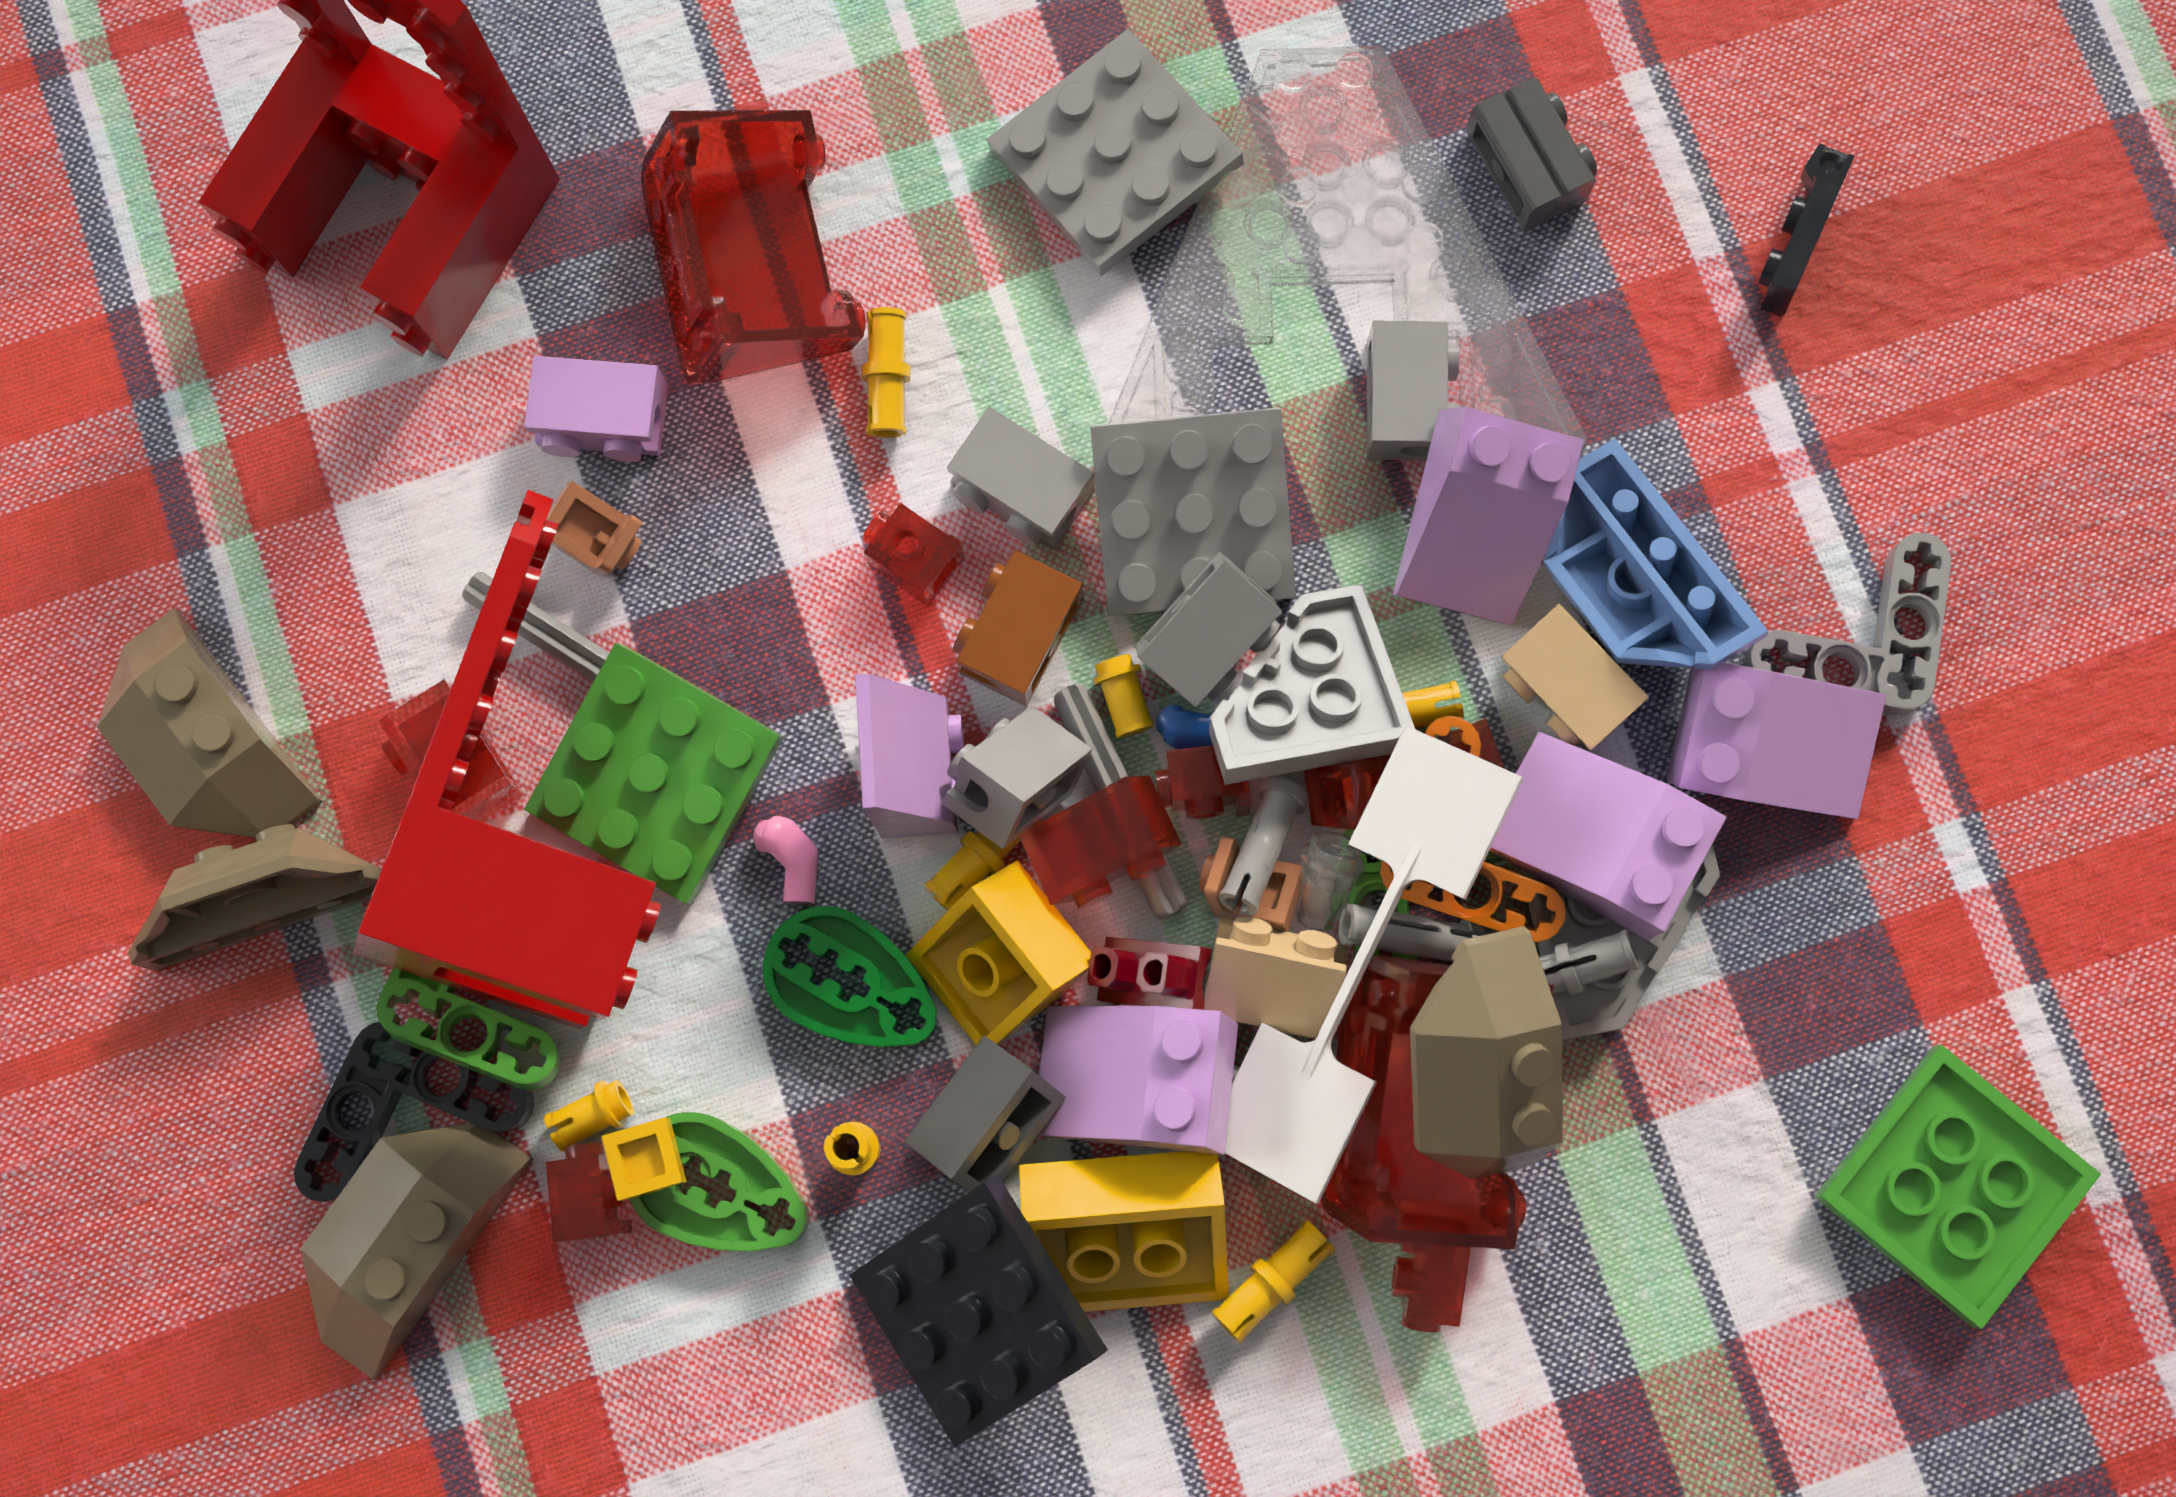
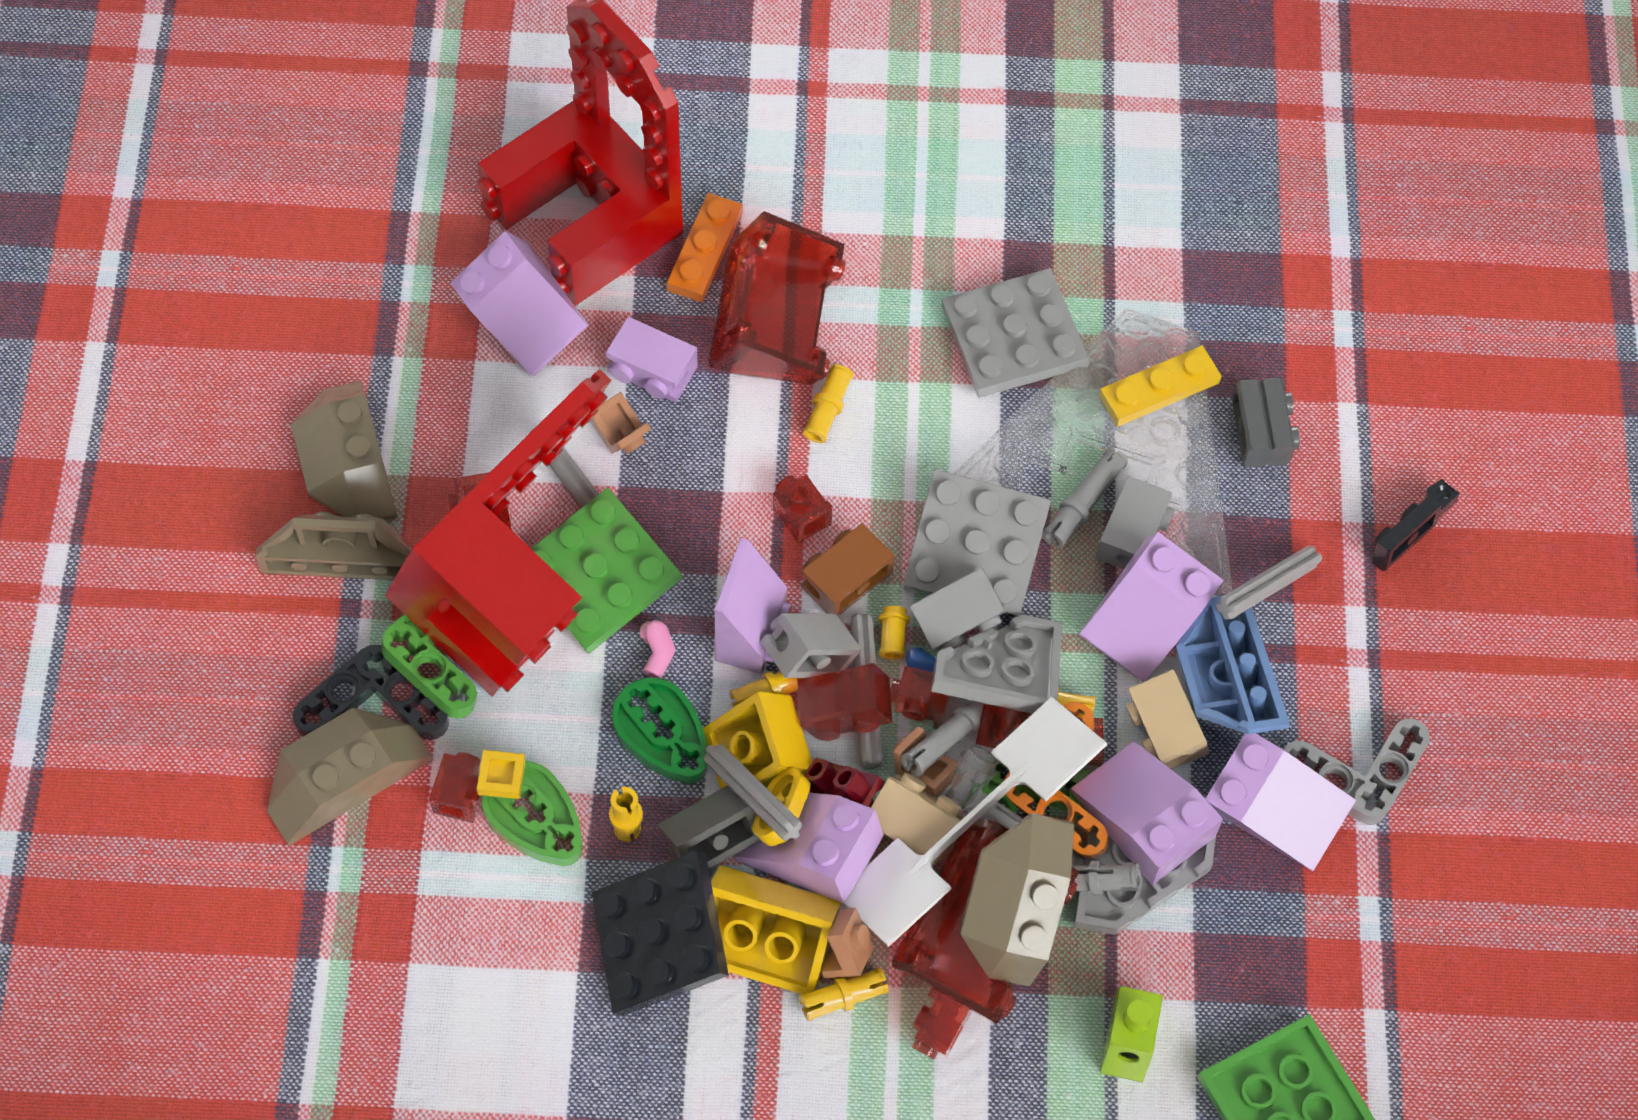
camera: 15 degrees right, 15 degrees down
yellow pin [544,1080,634,1152] -> none
light grey brick [947,407,1095,551] -> none
none -> lavender slope [450,231,589,376]
none -> orange plate [667,193,743,303]
none -> light grey axle [703,744,802,841]
none -> yellow plate [752,768,810,846]
none -> nougat bracket [821,908,874,978]
none -> light grey pin [1042,448,1128,549]
none -> yellow plate [1098,345,1221,427]
none -> lime torso [1100,986,1163,1083]
none -> light grey axle [1216,546,1322,620]

